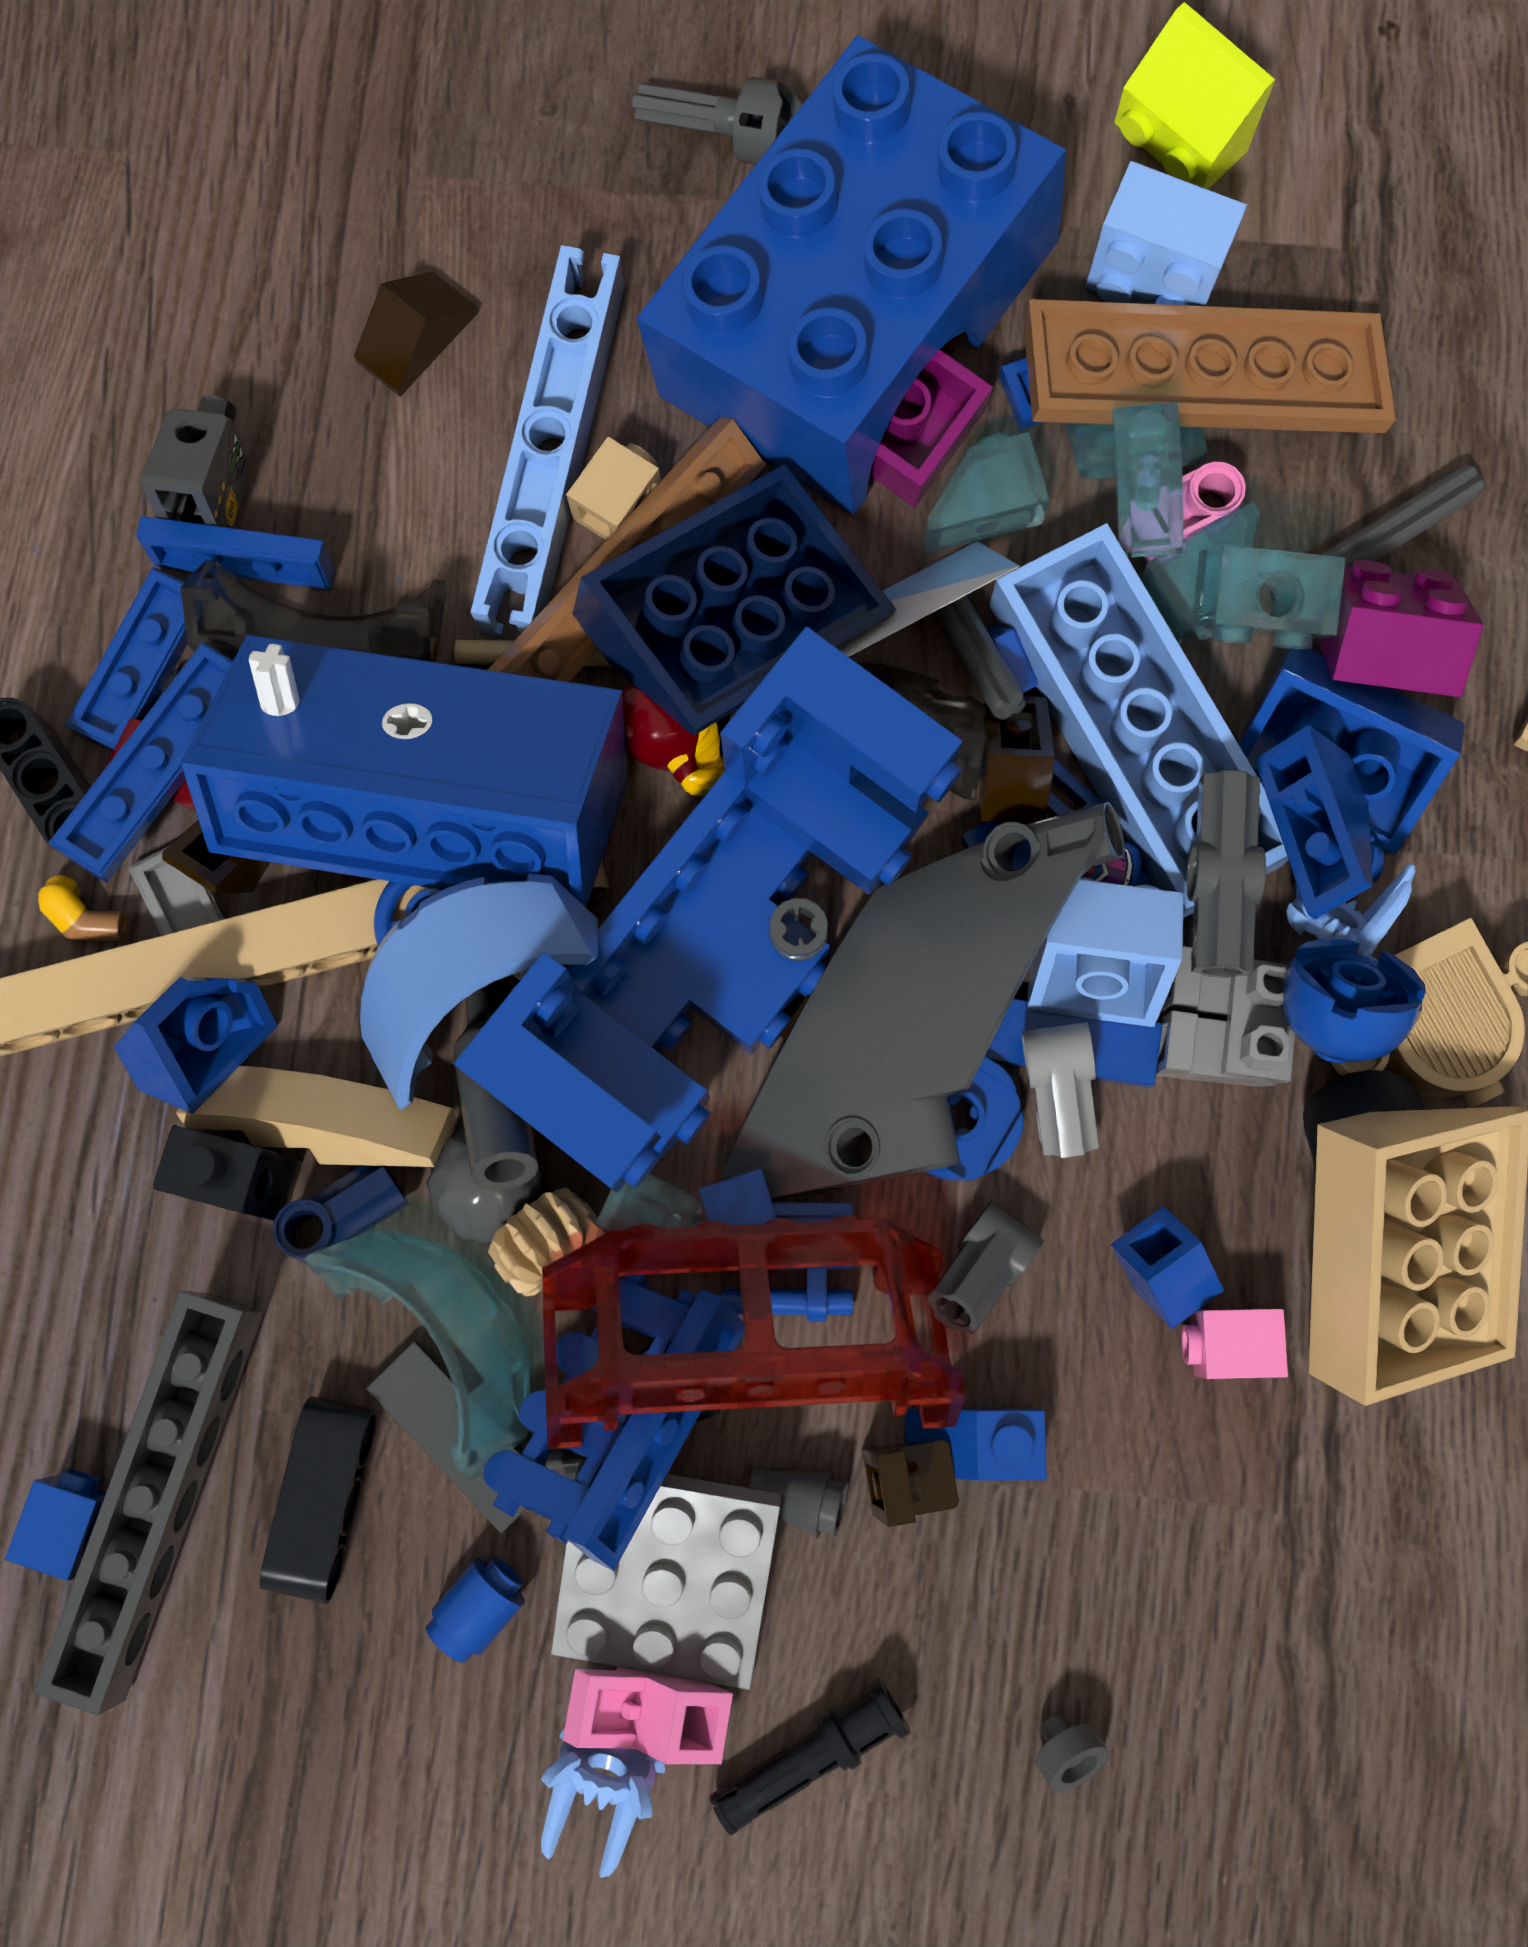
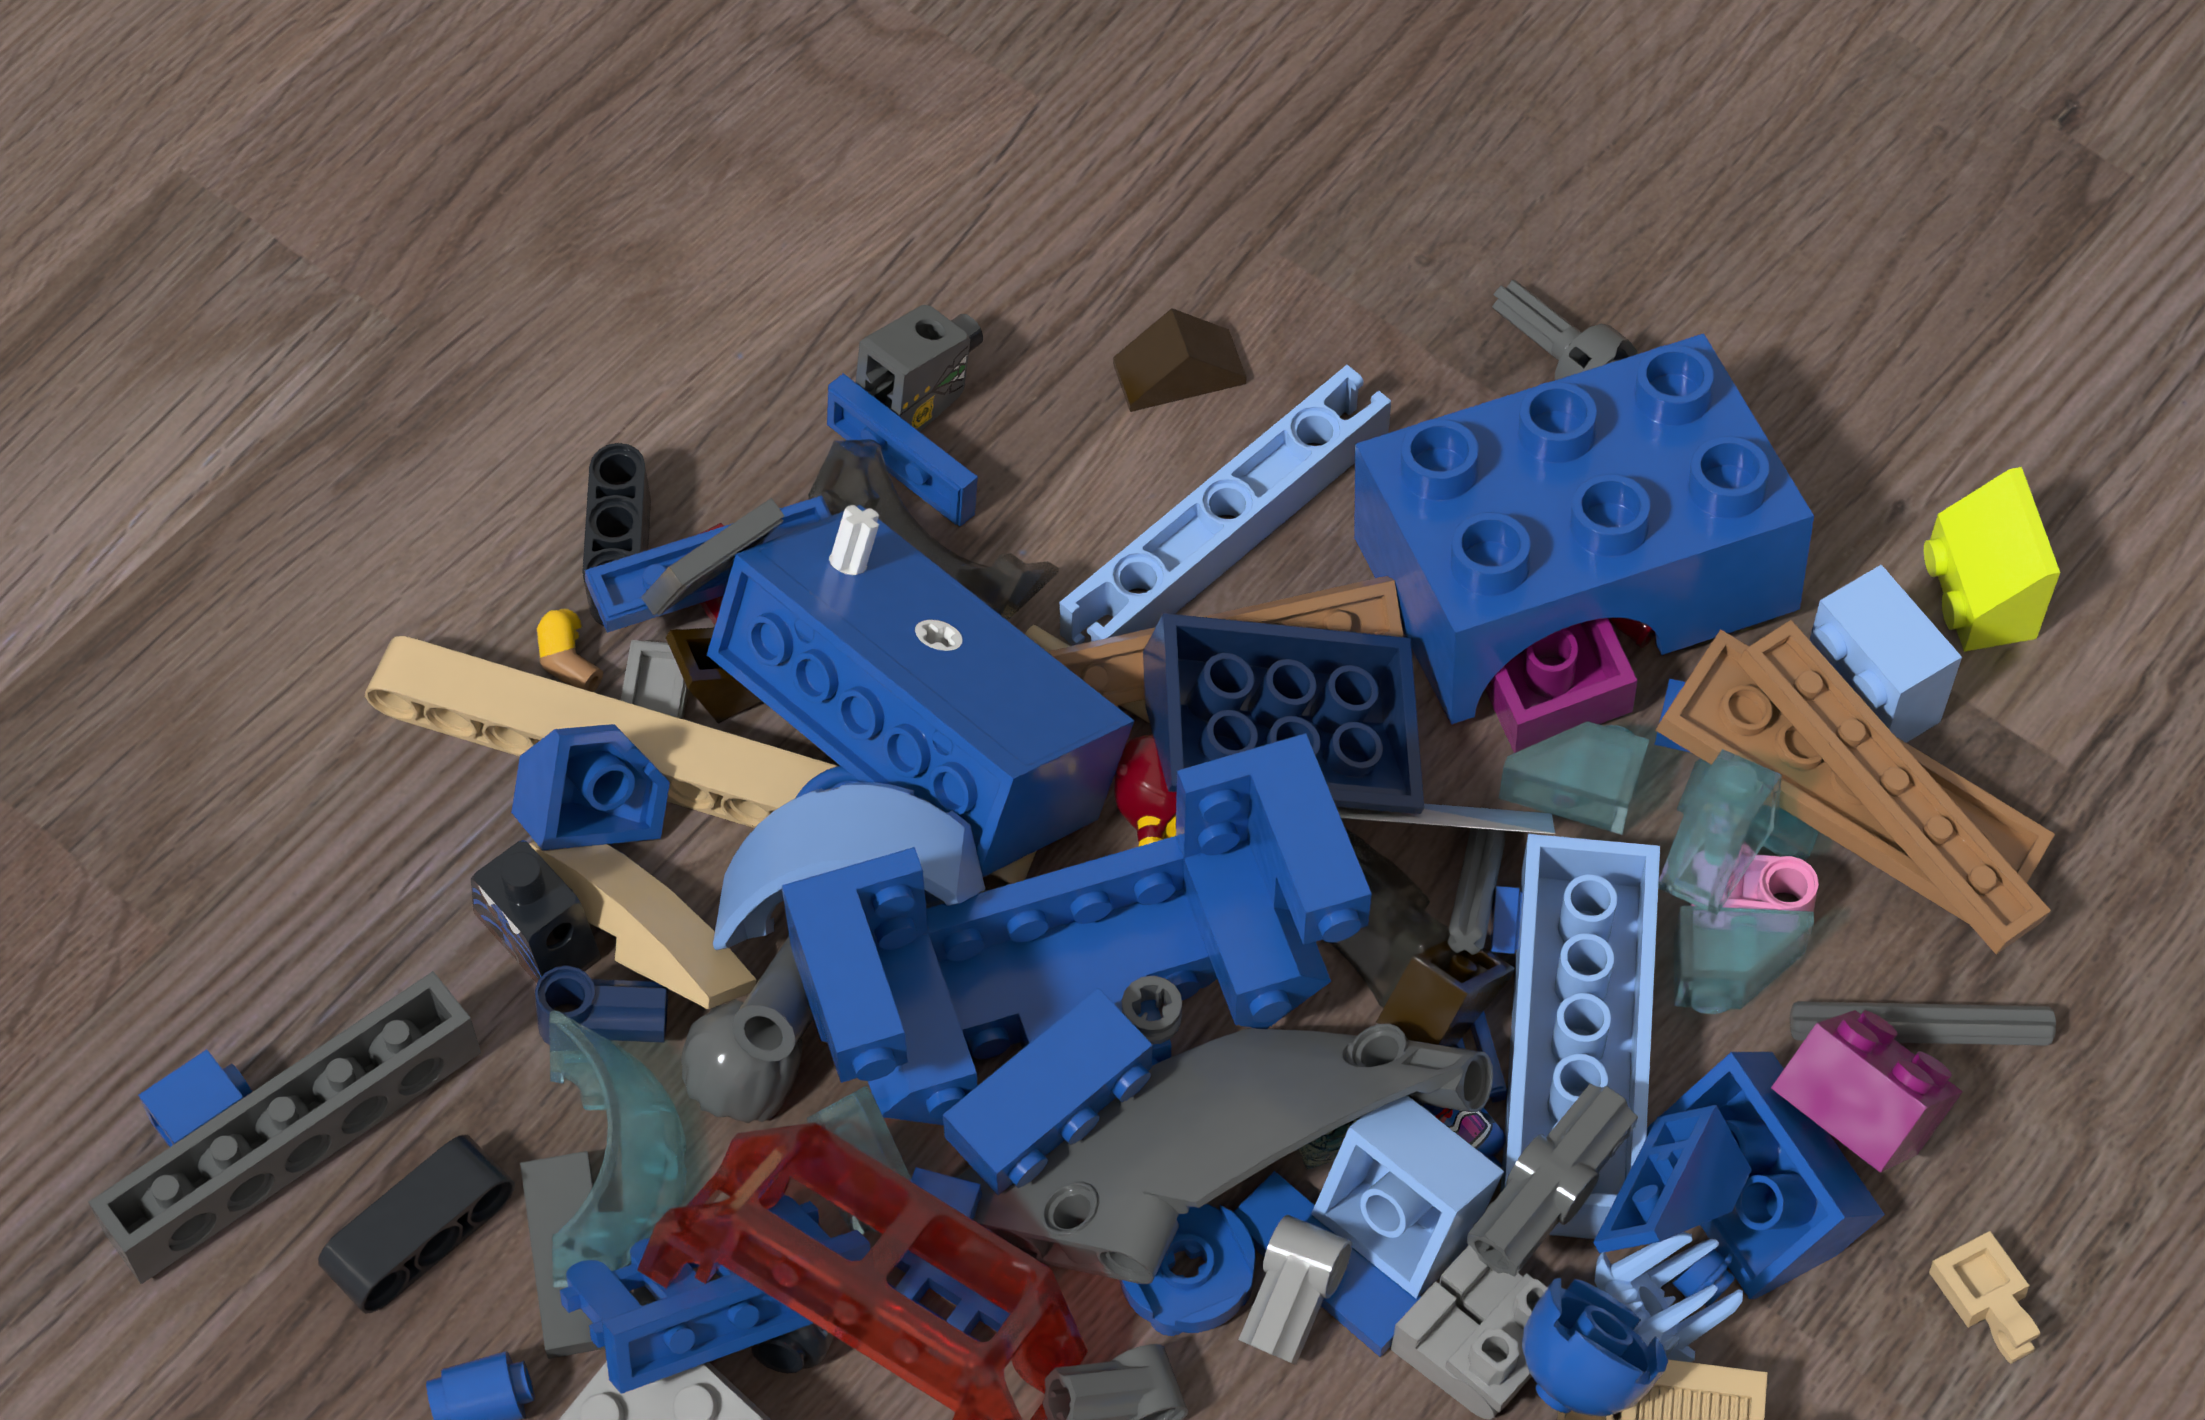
camera: 30 degrees right, 20 degrees down
blue tile [65,567,212,751] -> none
tan gear [488,1188,605,1296] -> none
tan brick [566,437,661,540] -> none
clear light blue brick [1191,544,1346,649] -> none
none -> dark grey tile [641,498,784,615]
none -> blue brick [943,987,1153,1195]
none -> medium nougat plate [1737,620,2051,954]

